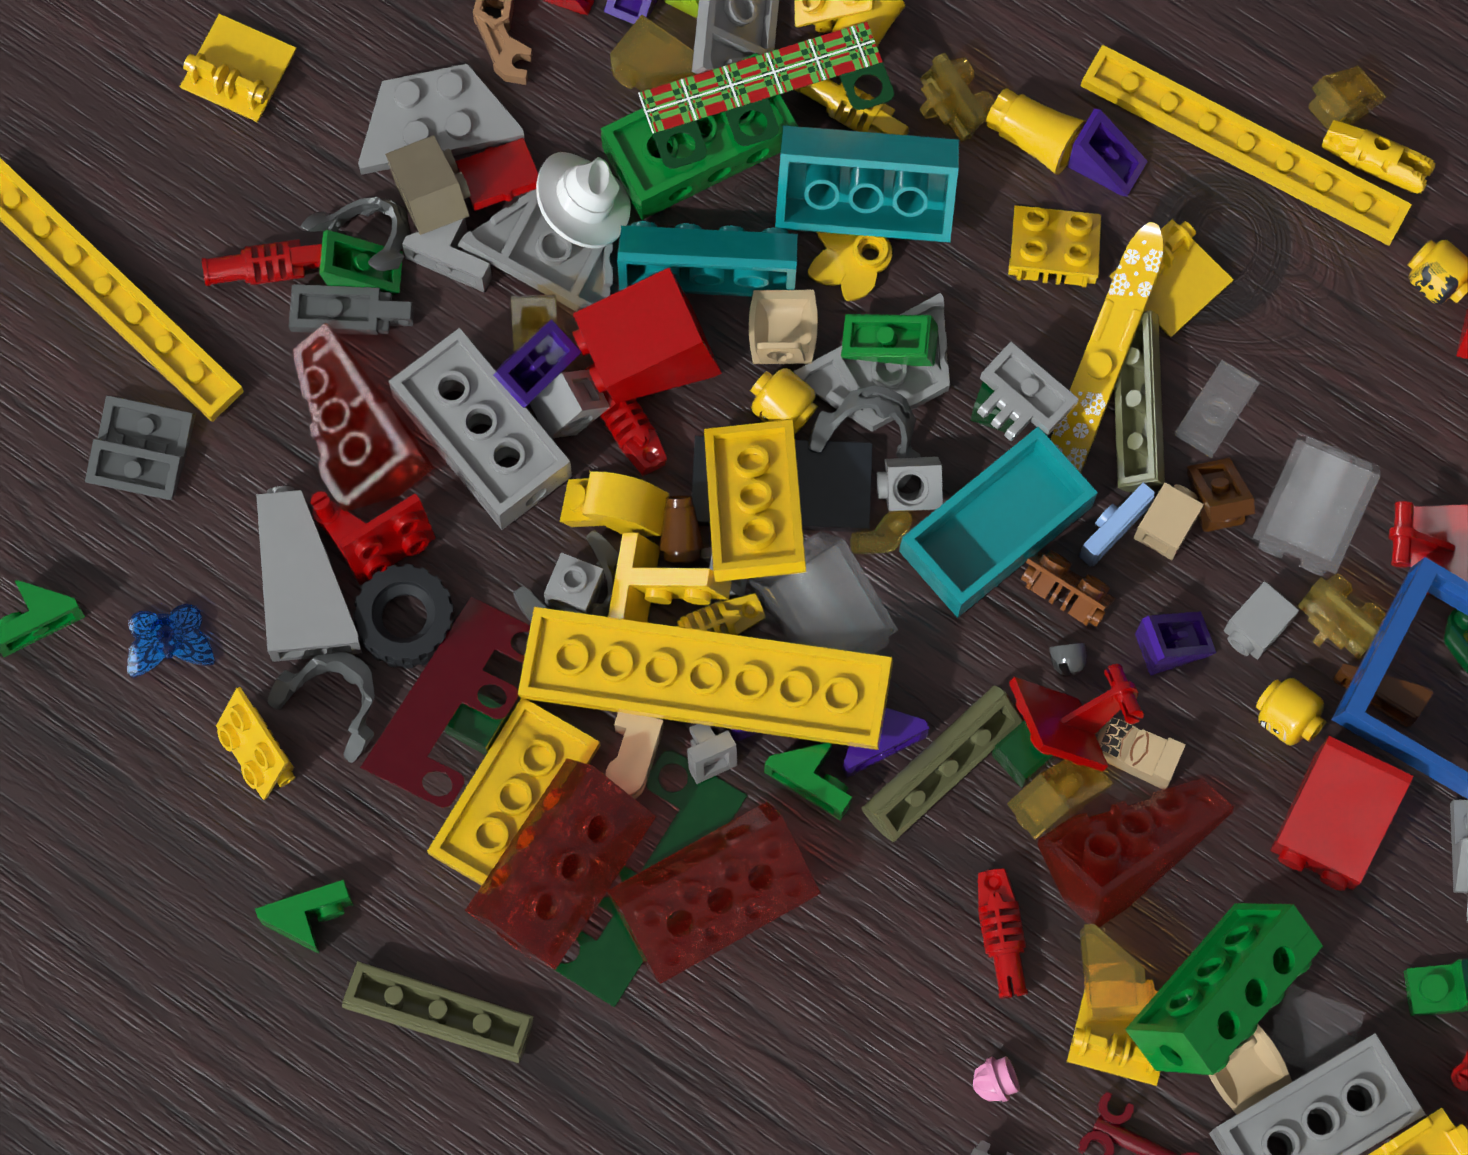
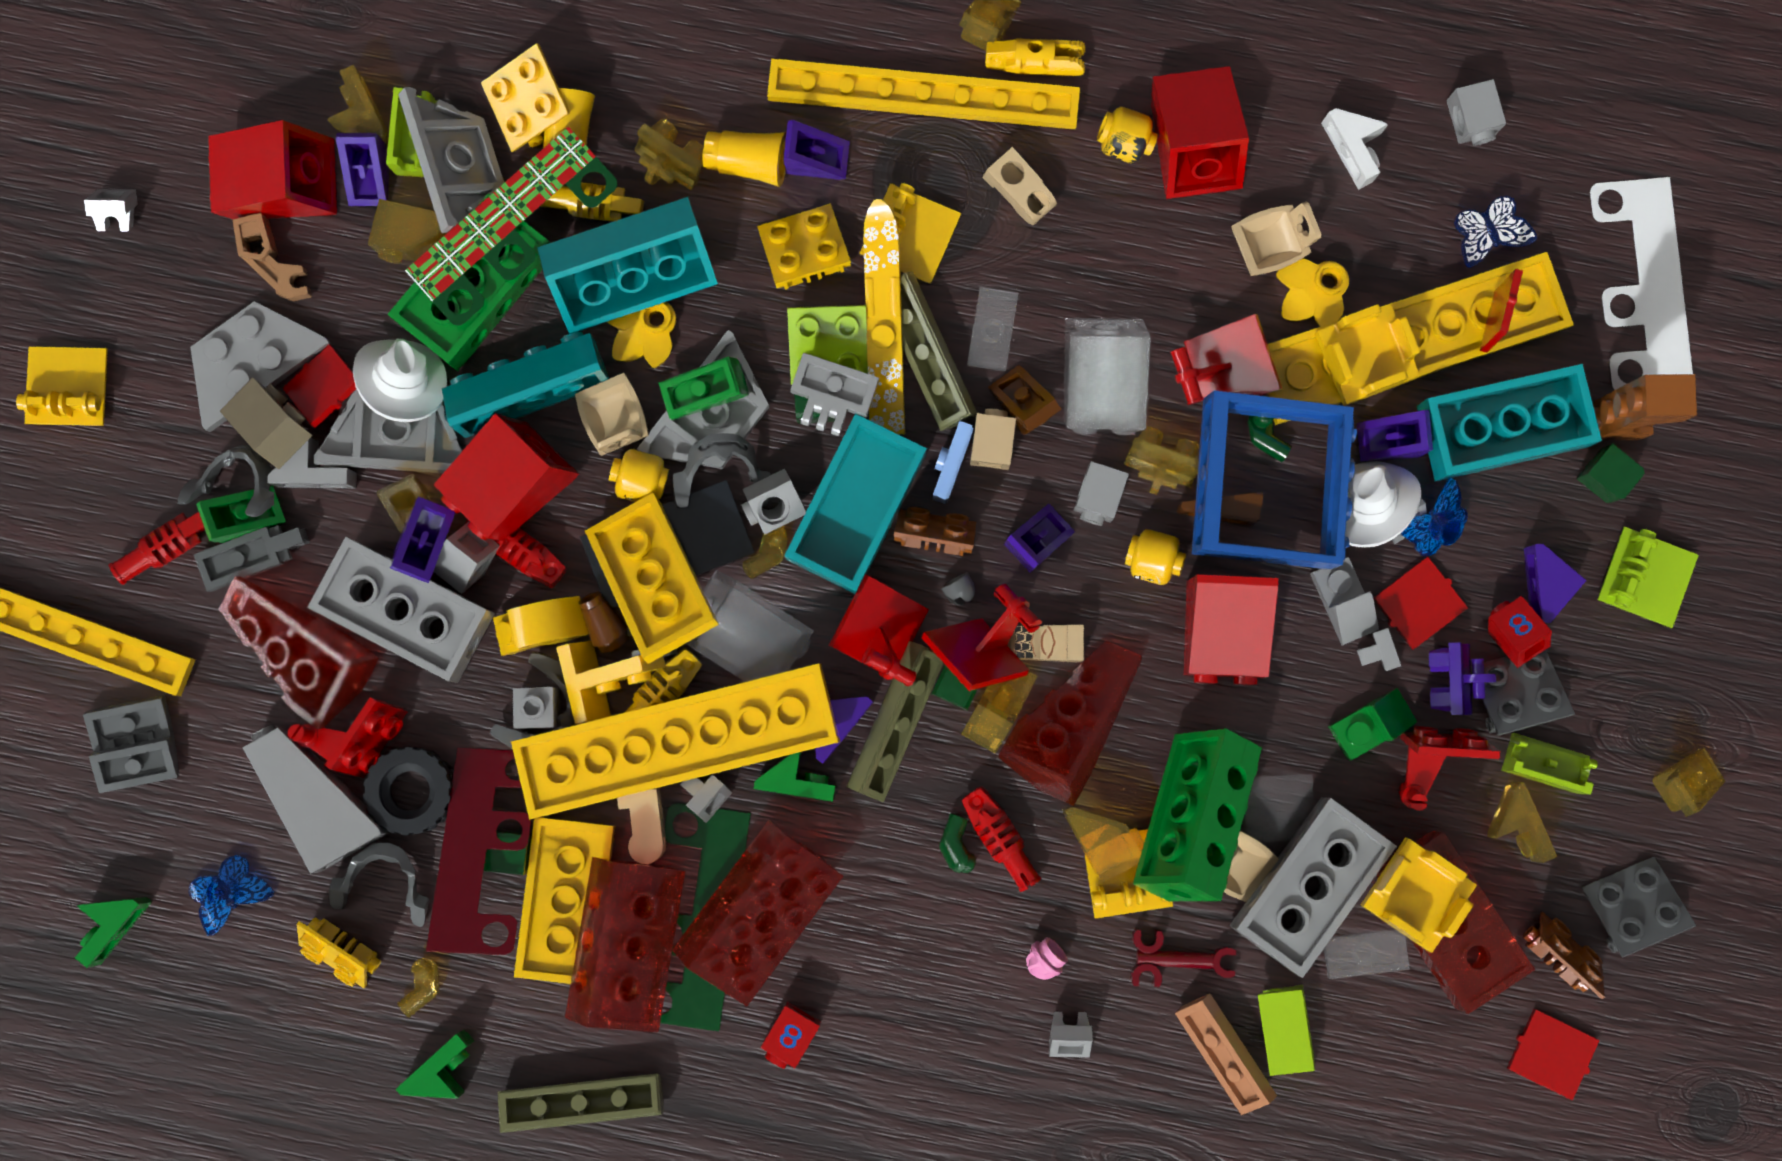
camera: 20 degrees left, 10 degrees up
none -> clear yellow arm [397,958,440,1018]
none -> red brick [761,1001,821,1069]
none -> lime hinge [787,305,868,384]
none -> red plate [829,575,929,687]
none -> dark green arm [939,813,976,873]
none -> tan leg [982,147,1057,225]

